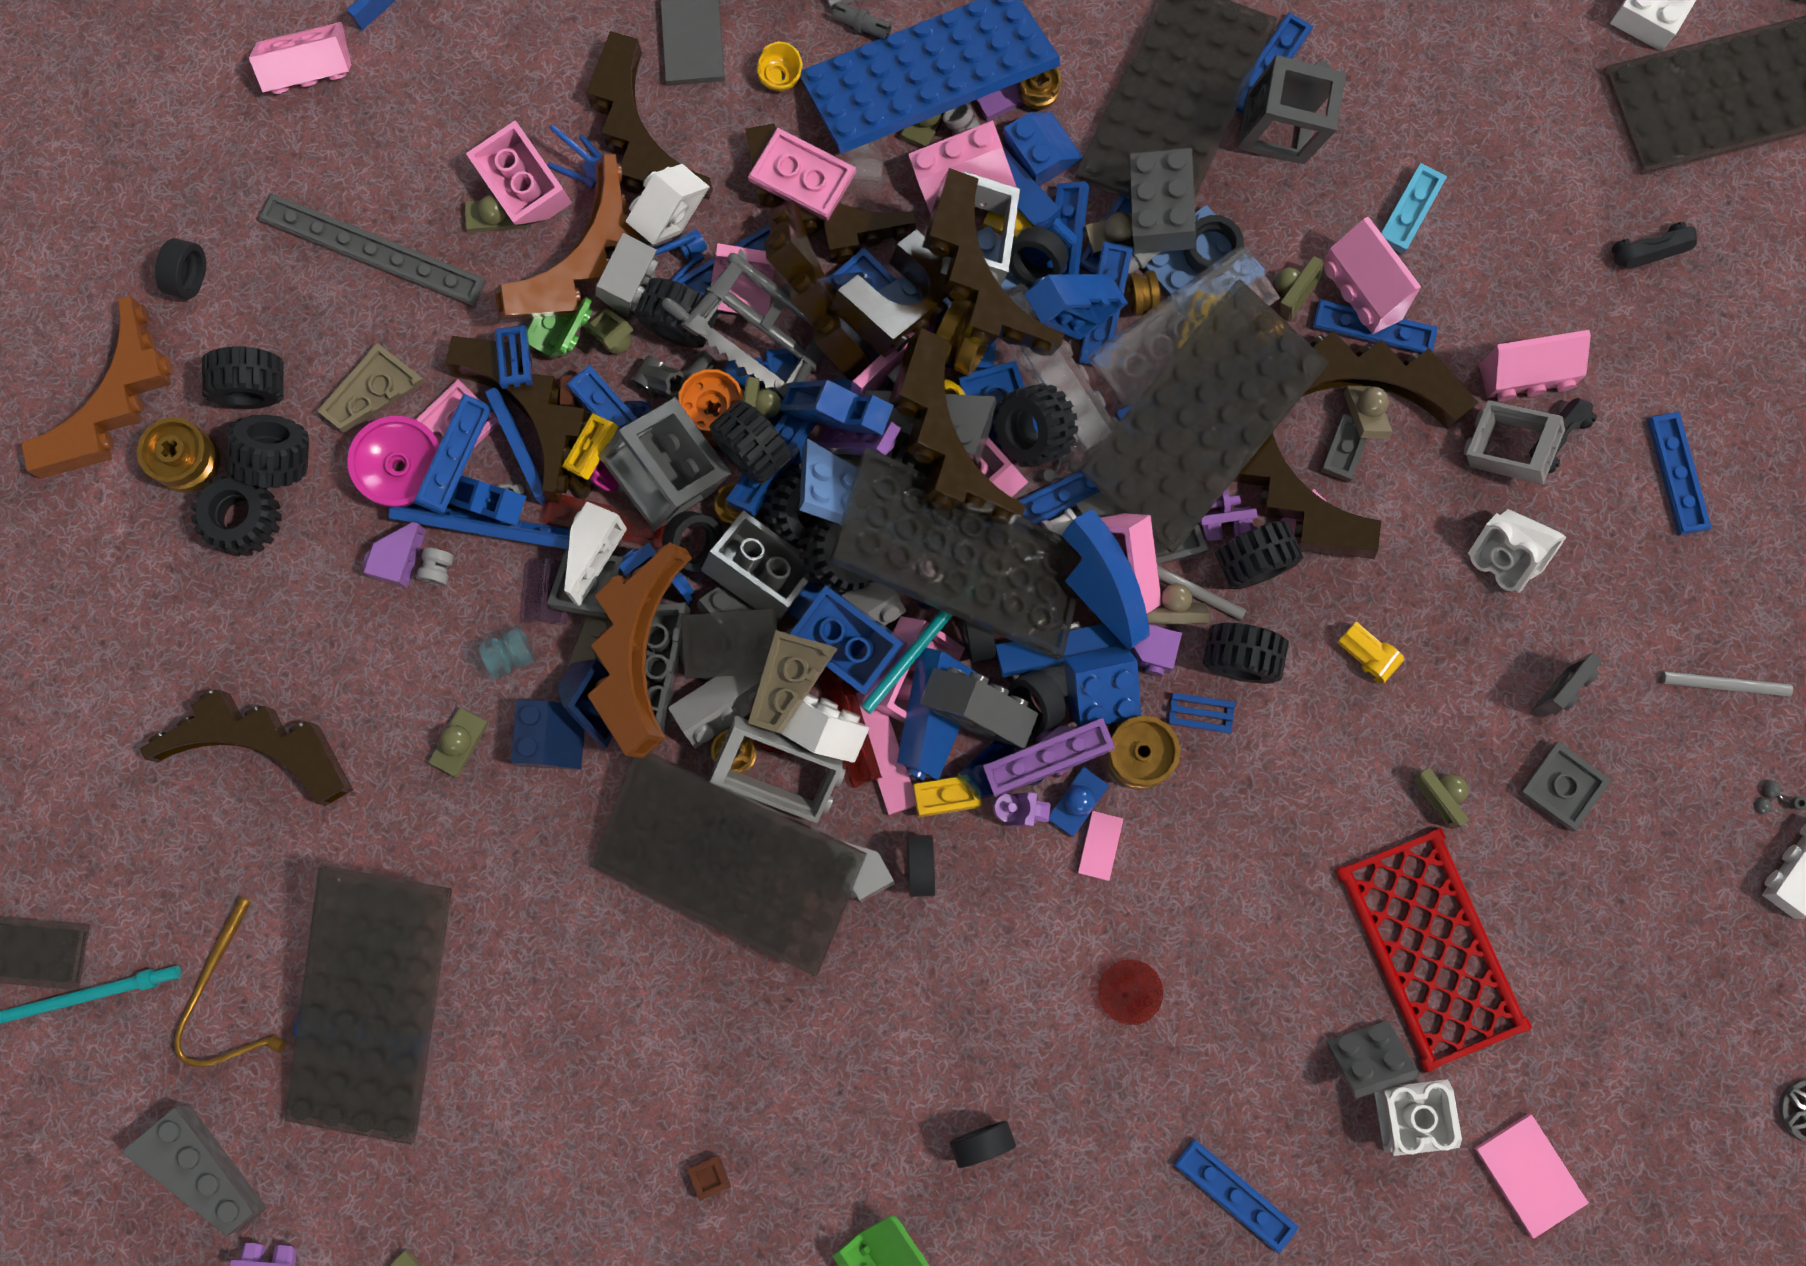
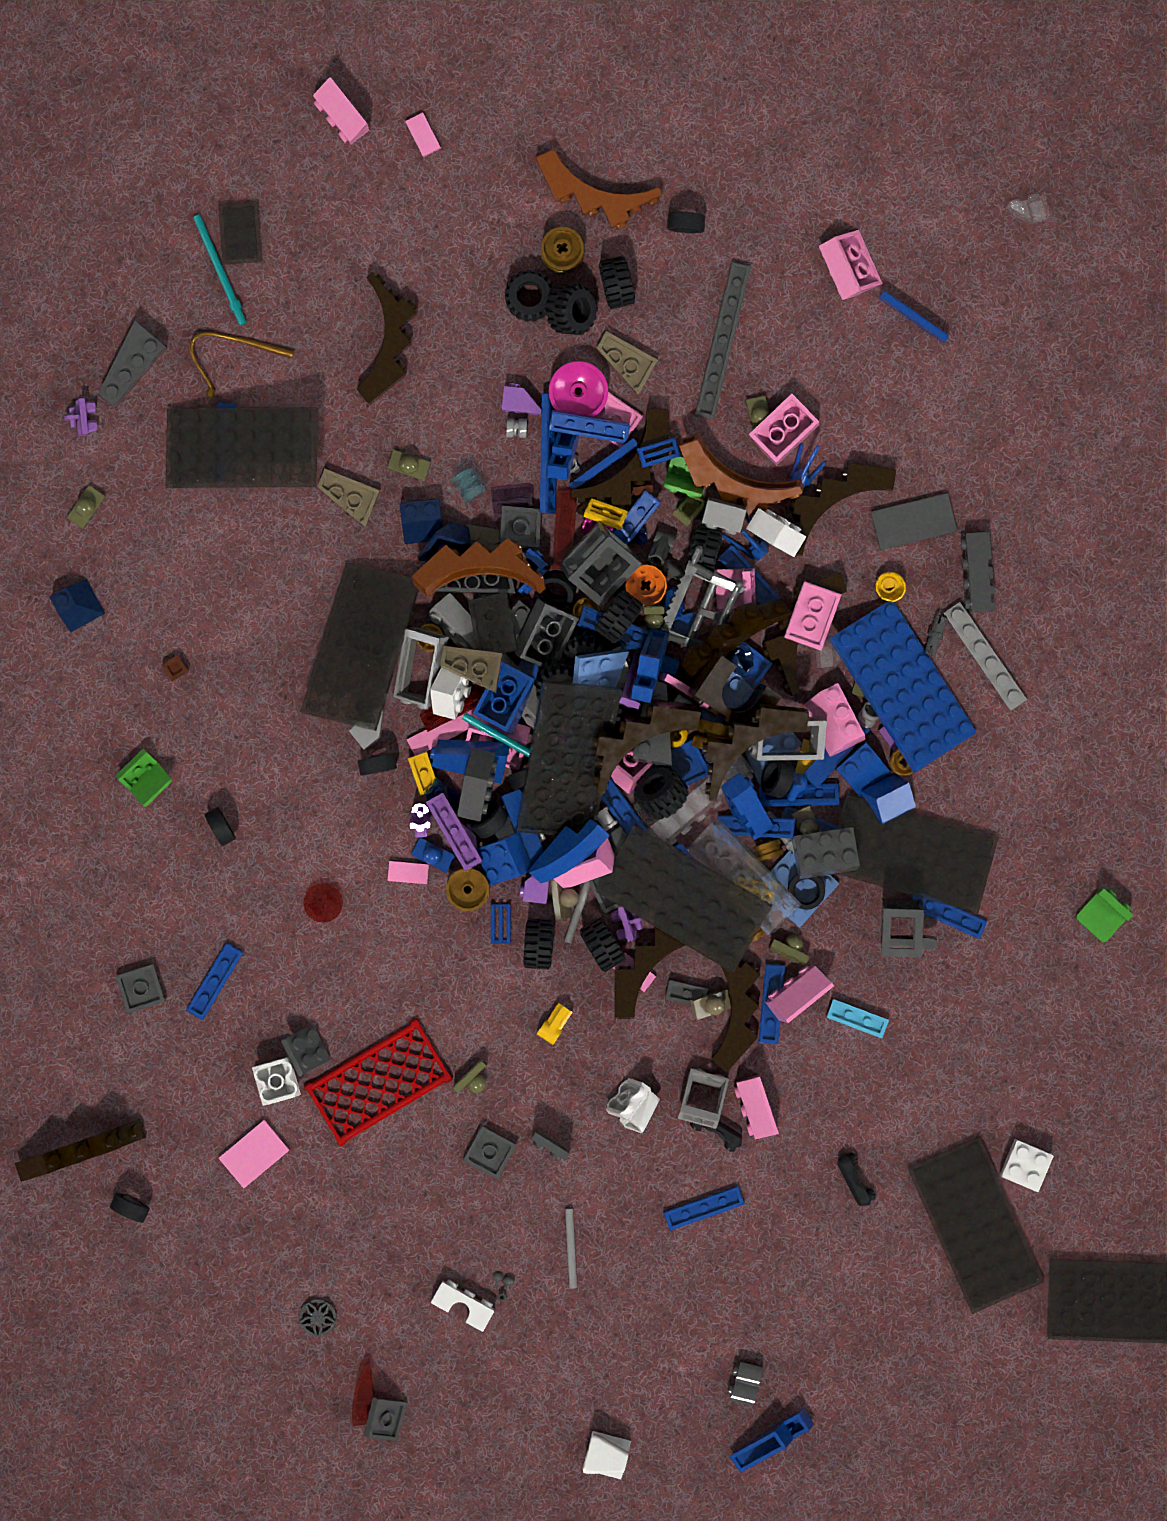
camera: 80 degrees right, 10 degrees up
white slope [564,502,627,606] -> none
none -> dark tan wing [317,469,380,528]
none -> slope [861,774,916,825]

